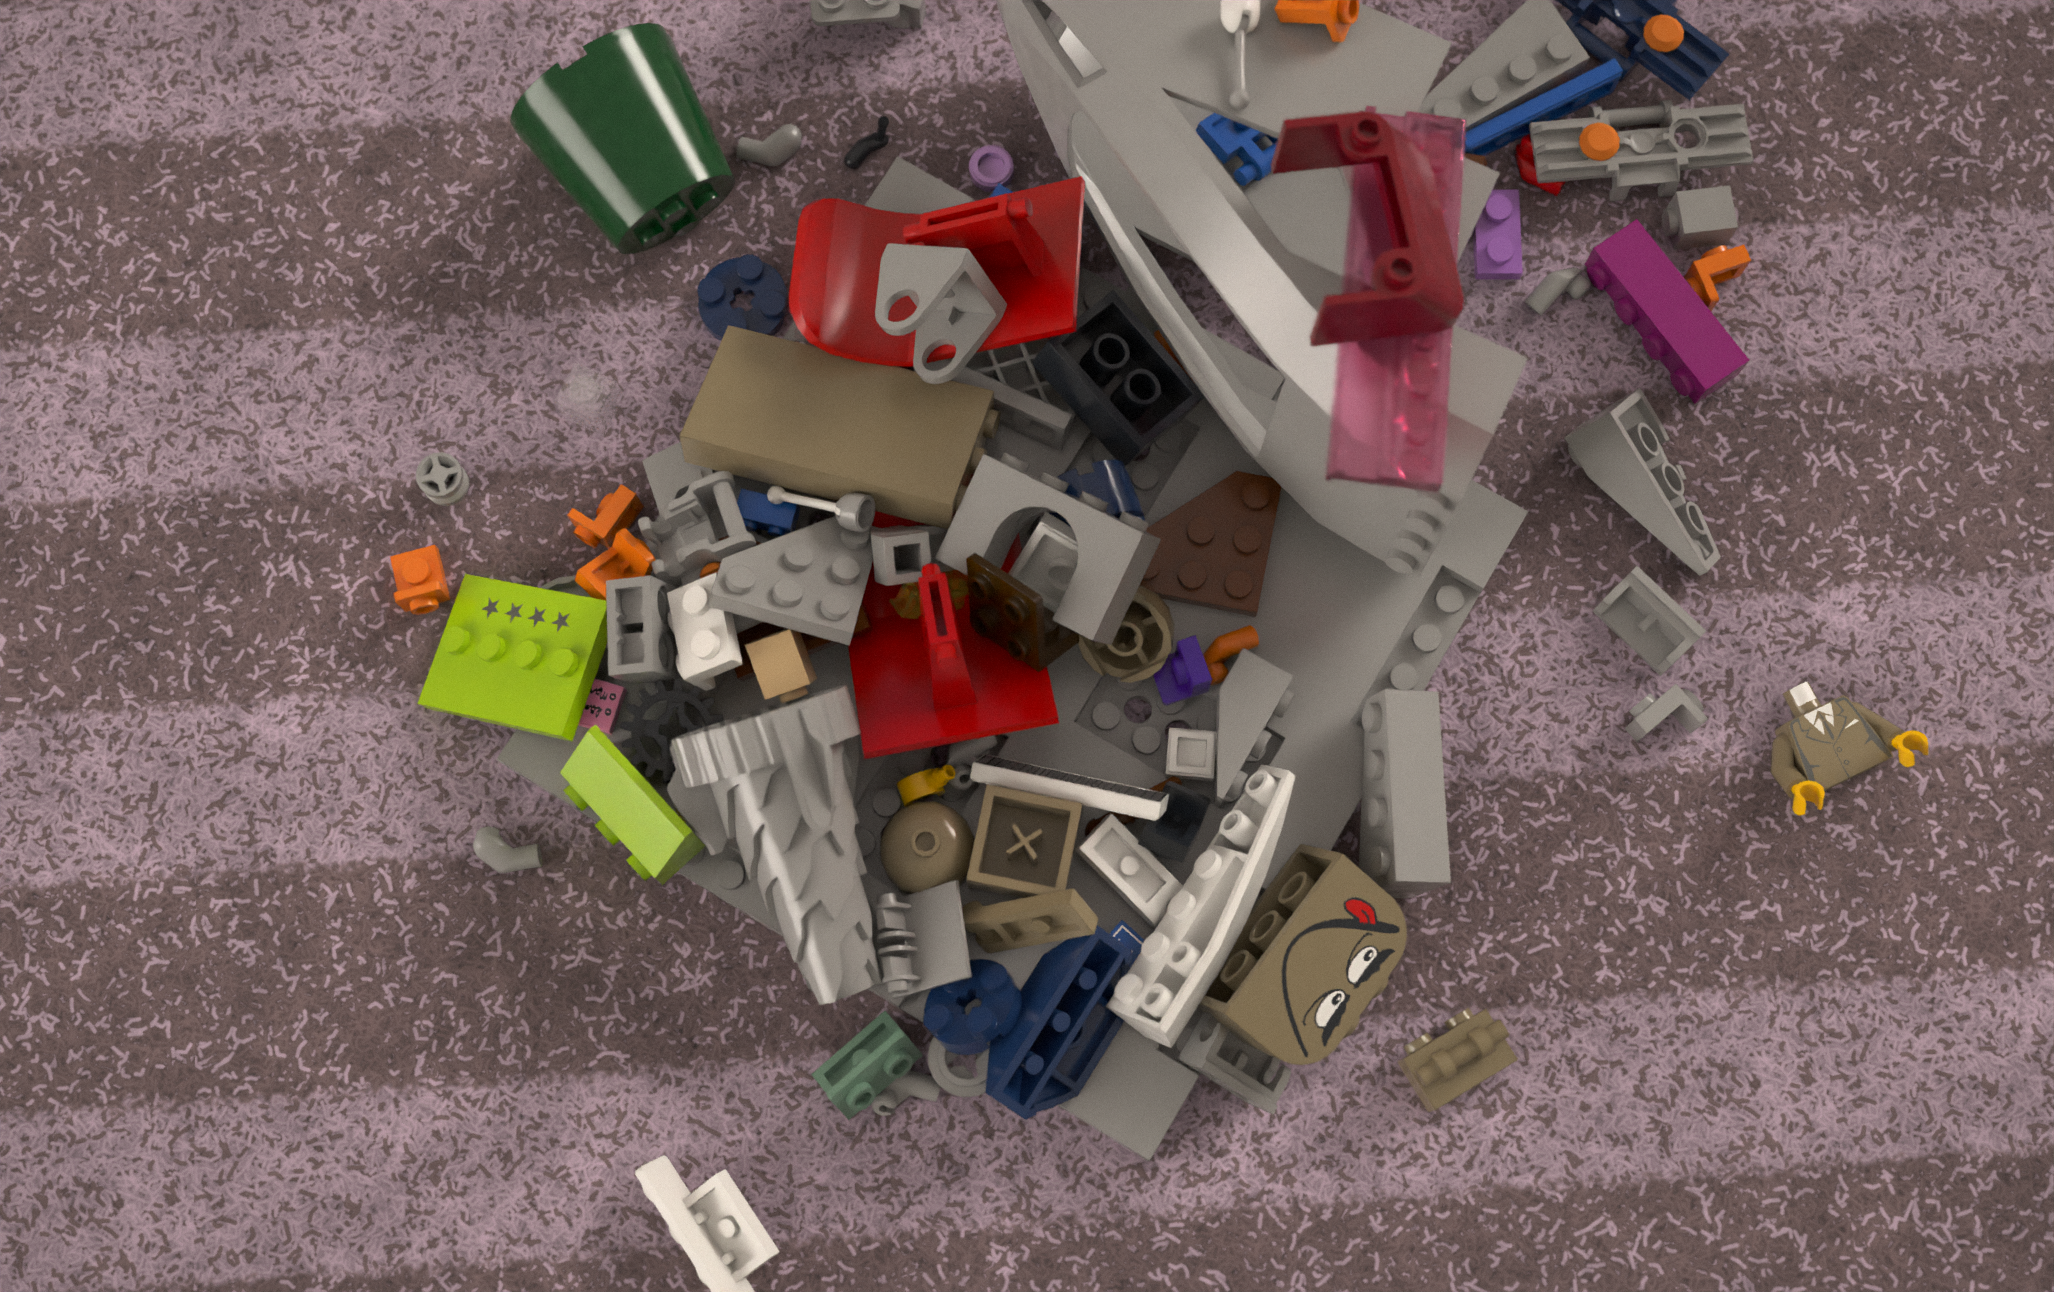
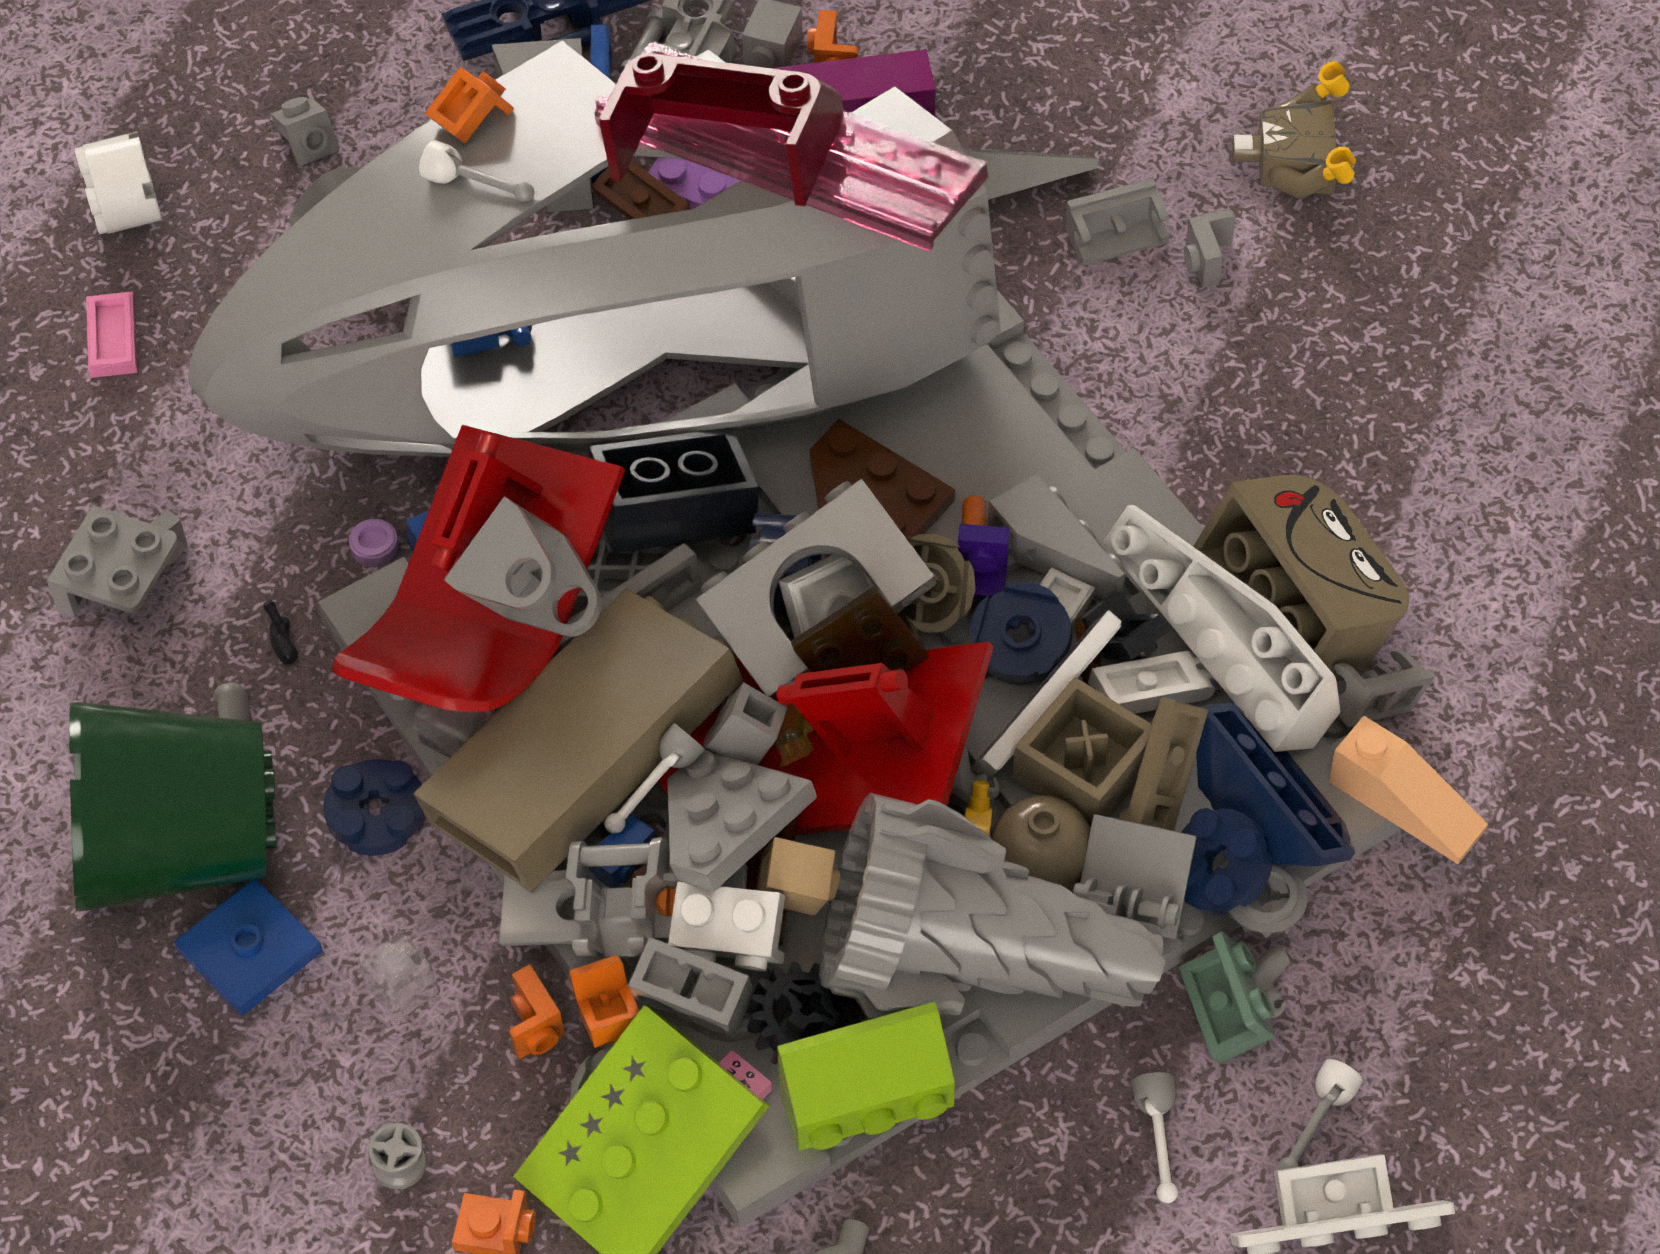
camera: 65 degrees left, 20 degrees down
light grey wedge [1359,689,1451,898] -> none
dark tan brick [1397,1007,1518,1112] -> none
none -> blue plate [174,879,323,1016]
none -> dark blue plate [970,582,1072,683]
none -> hinge [1131,1072,1178,1203]
none -> hinge [1277,1059,1363,1170]
none -> light nougat slope [1329,716,1488,864]

